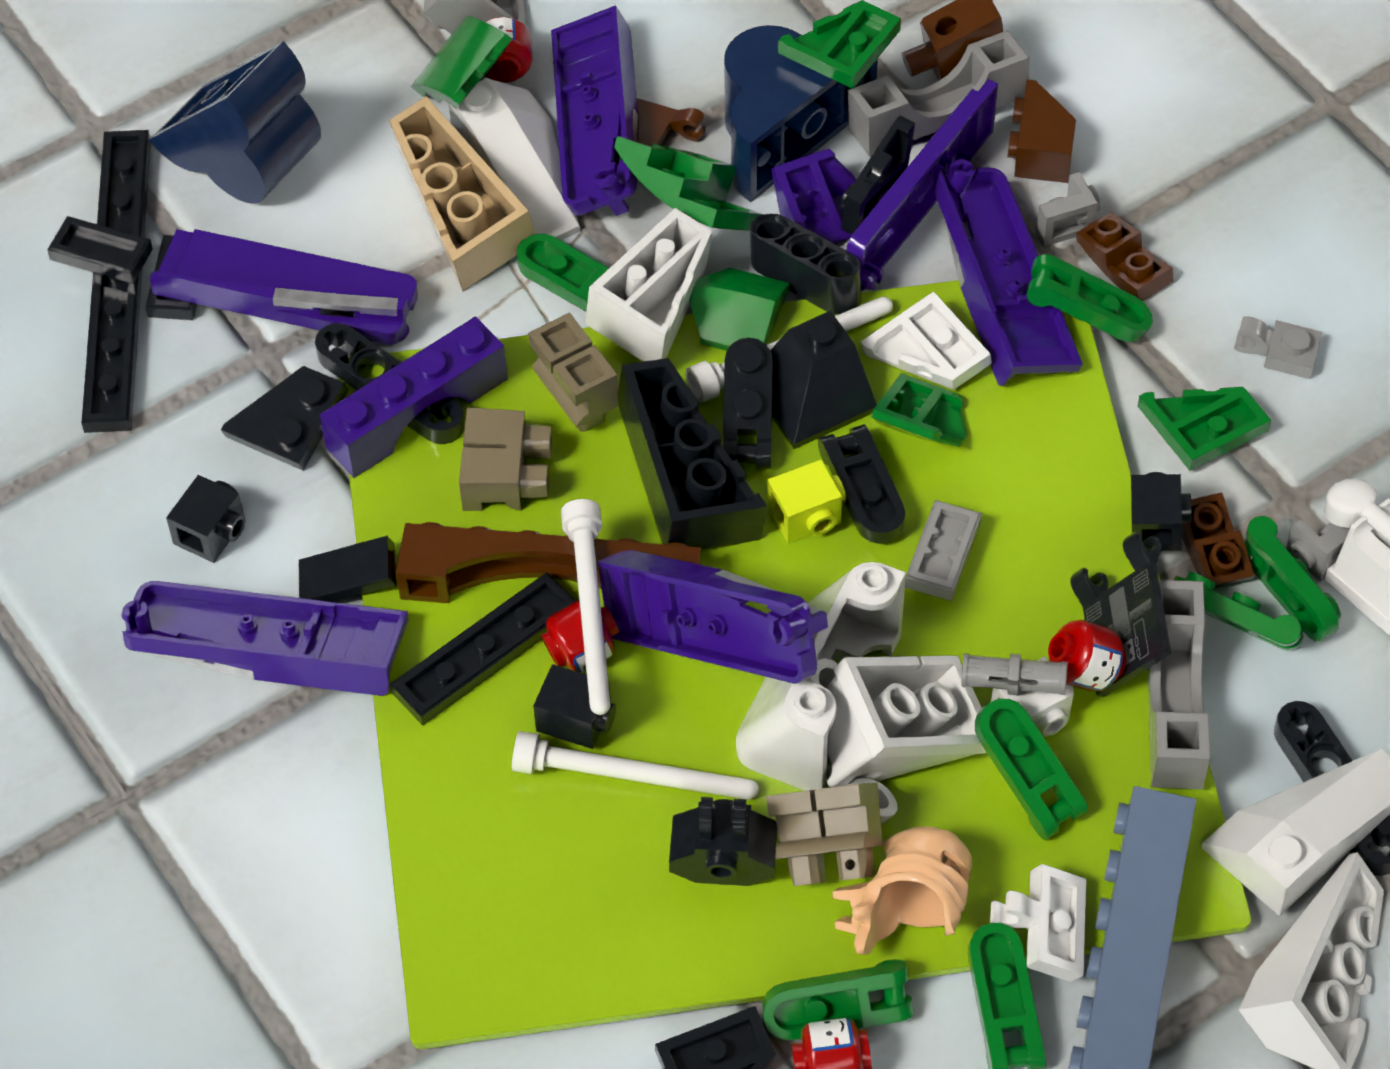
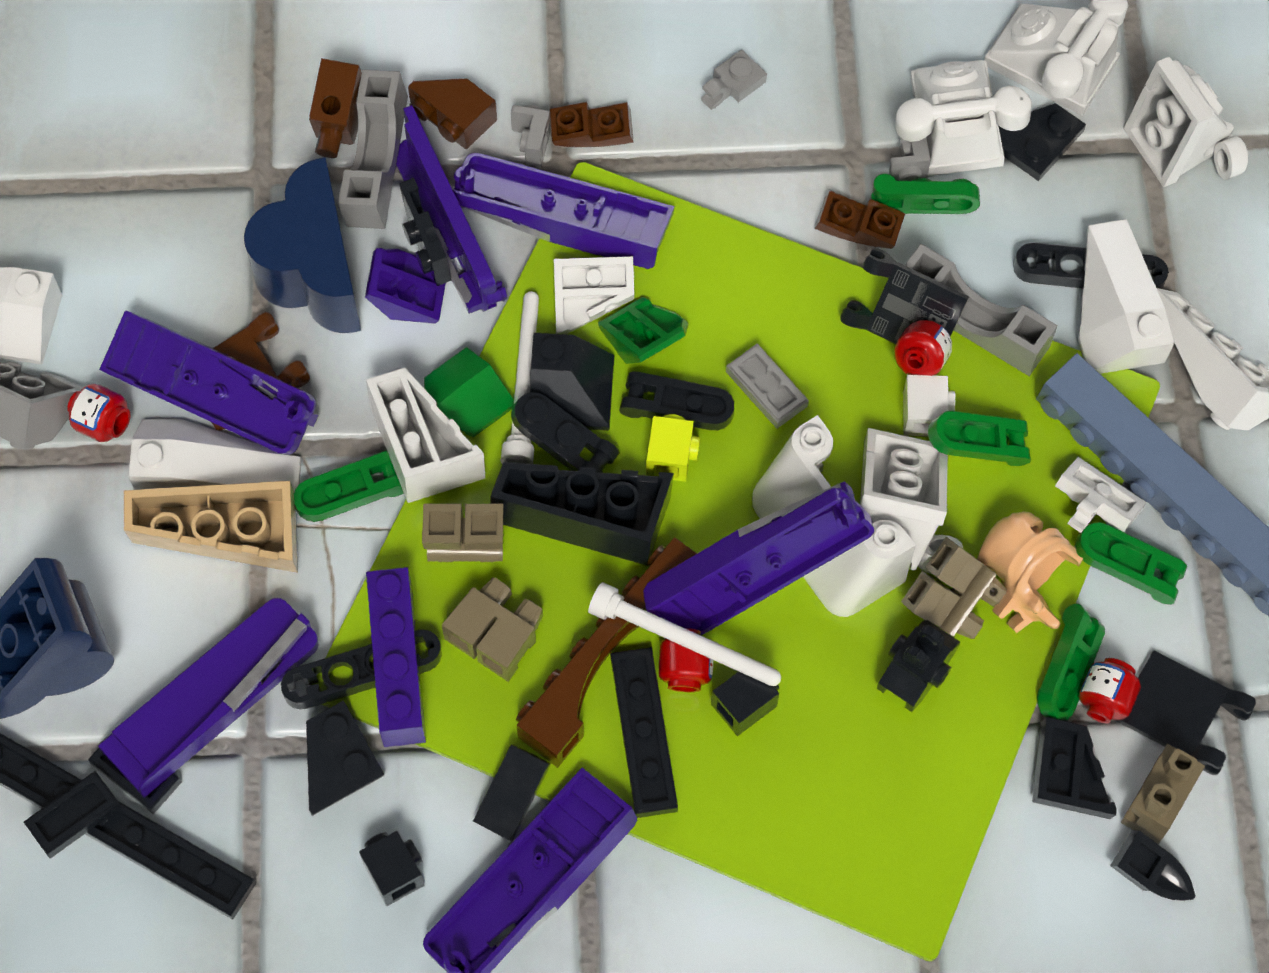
camera: 60 degrees left, 10 degrees up
green slope [410,16,512,109] -> none
white piece [512,731,759,800] -> none
green slope [614,136,764,231] -> none
black beam [750,213,861,315] -> none
green wing [778,0,901,89] -> none
light grey pin [961,653,1068,695] -> none
green plate [1027,254,1153,342] -> none
black brick [1131,472,1191,551] -> none
green wing [1137,387,1271,471] -> none
green plate [1174,571,1304,651] -> none

